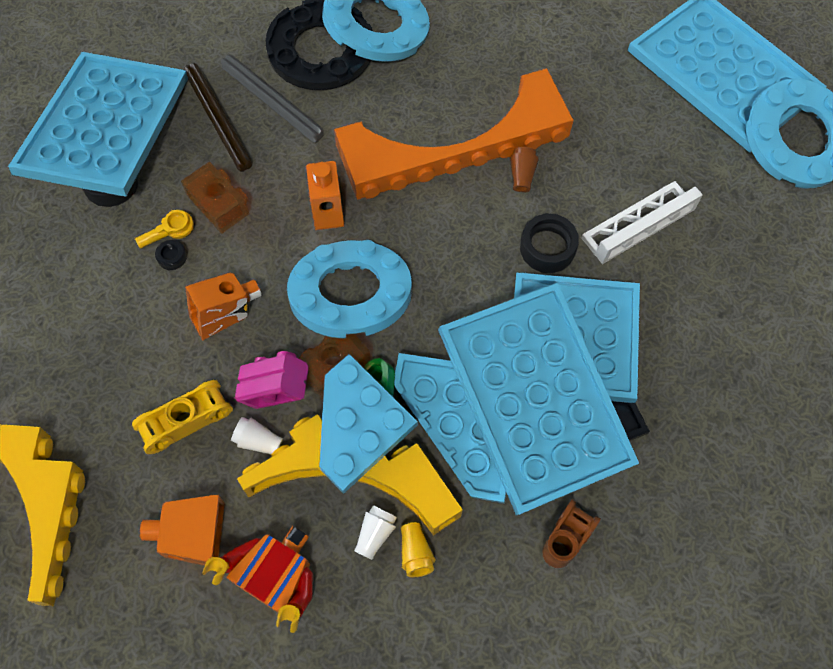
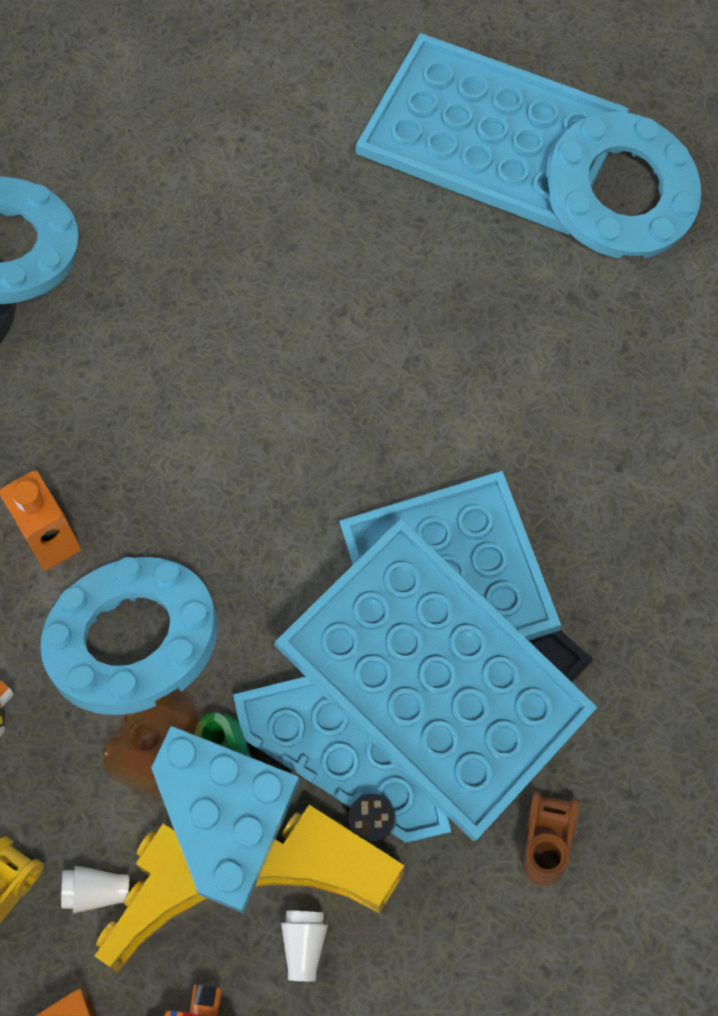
camera: 20 degrees left, 0 degrees up
dark pink brick [235,351,309,409] -> none
orange arch [334,68,574,200] -> none
yellow cone [400,522,436,578] -> none
dark orange cone [510,147,539,192] -> none
black tyre [520,213,579,273] -> none
white fence [581,181,703,264] -> none
none -> black tile [348,794,397,842]

